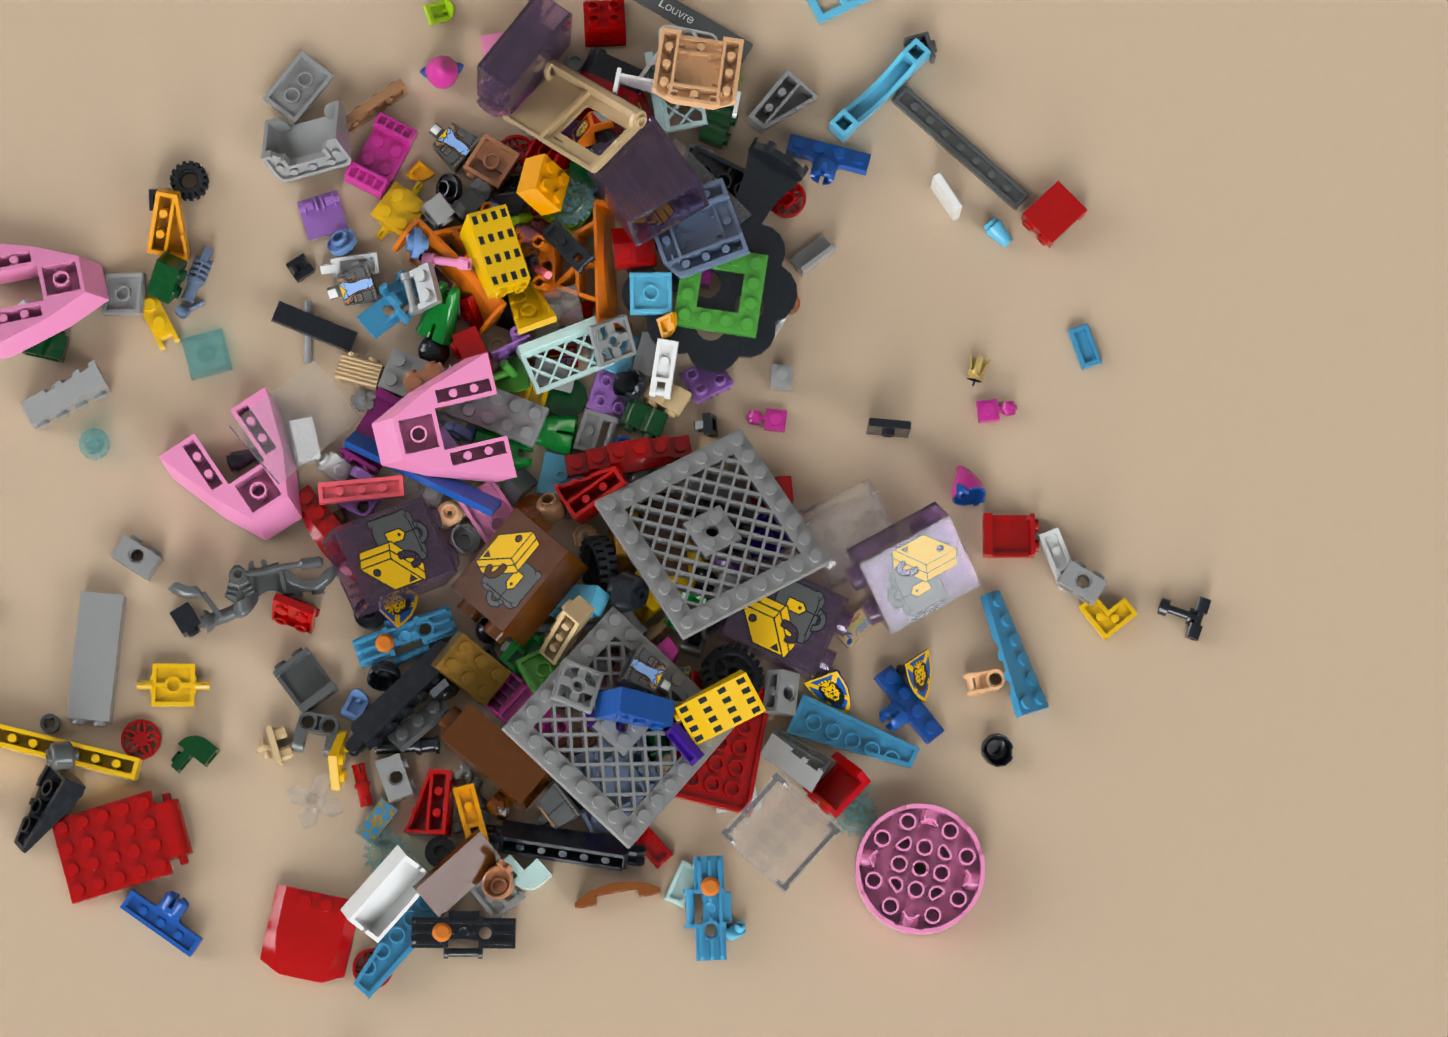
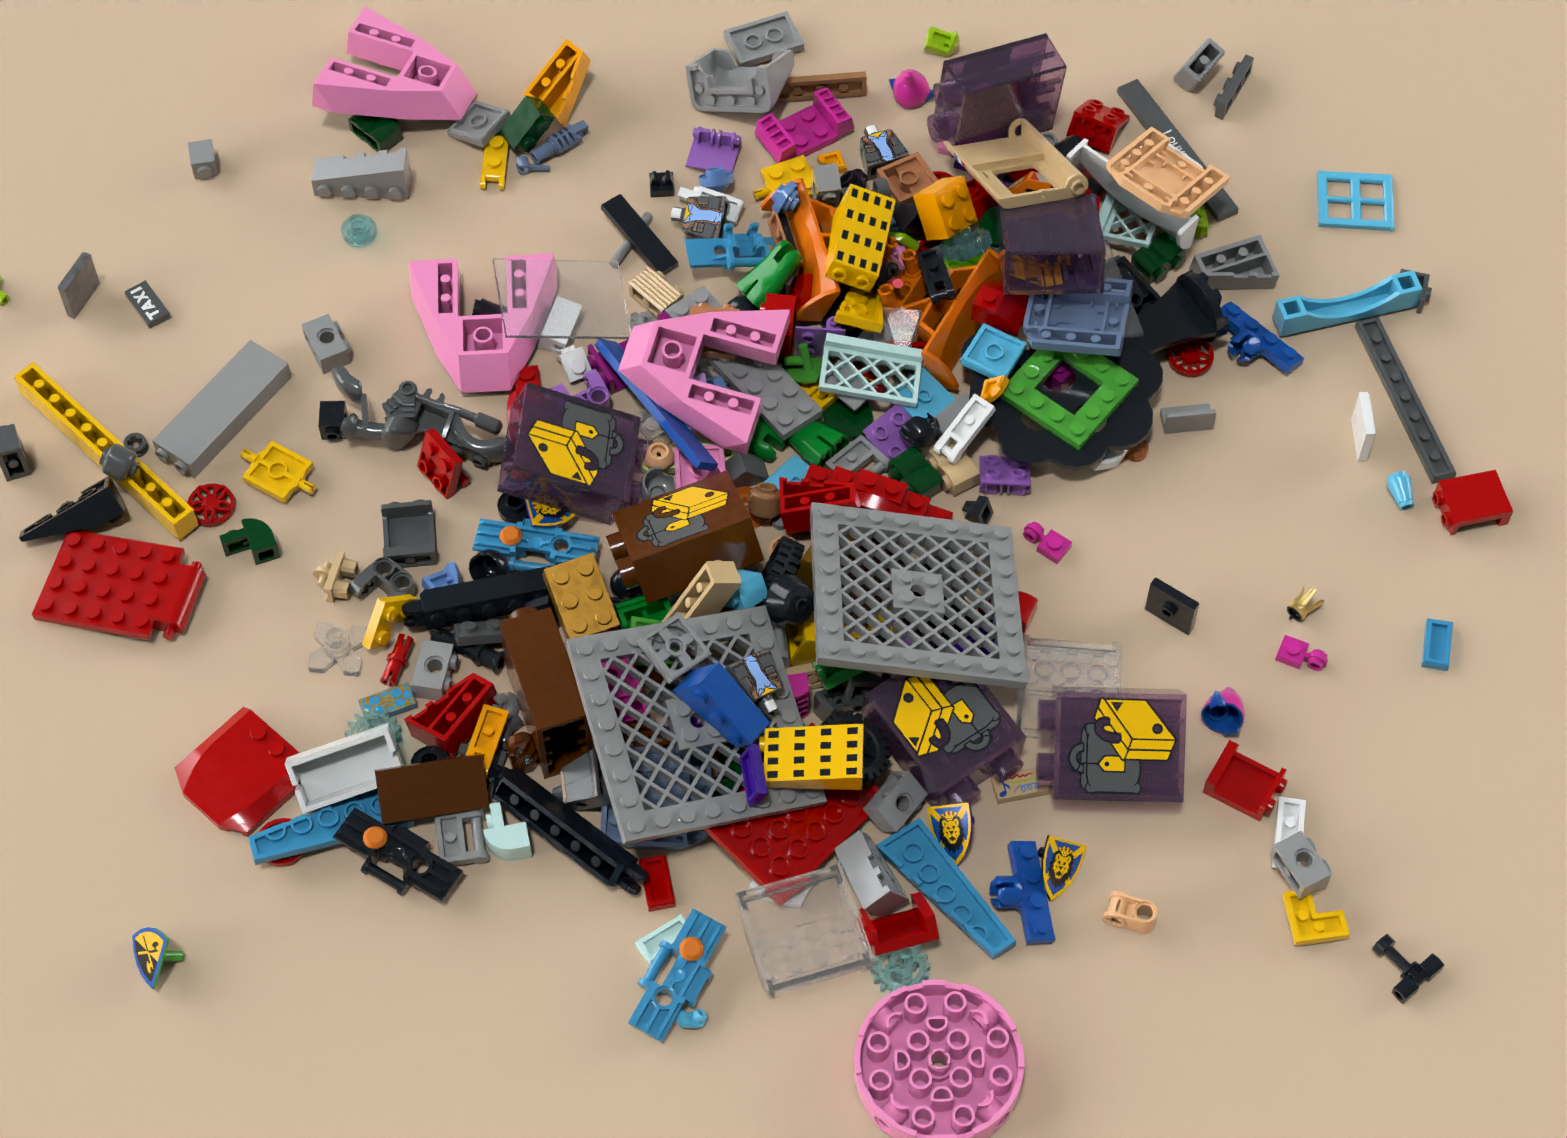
camera: 35 degrees right, 20 degrees down
blue plate [120,889,204,957] -> none
black tyre [170,161,209,201] -> none
clear light blue plate [181,328,233,380] -> none
coral plate [318,475,405,505] -> none
light grey plate [399,262,443,316] -> none
bright pink bar [421,253,473,271] -> none
nougat piece [482,859,515,900] -> none
dark orange slope [575,881,661,909] -> none
light grey piece [587,314,637,367] -> none
light grey brick [770,364,793,392] -> none
dark azure wing [980,590,1049,718] -> none
black hair [981,733,1013,767] -> none

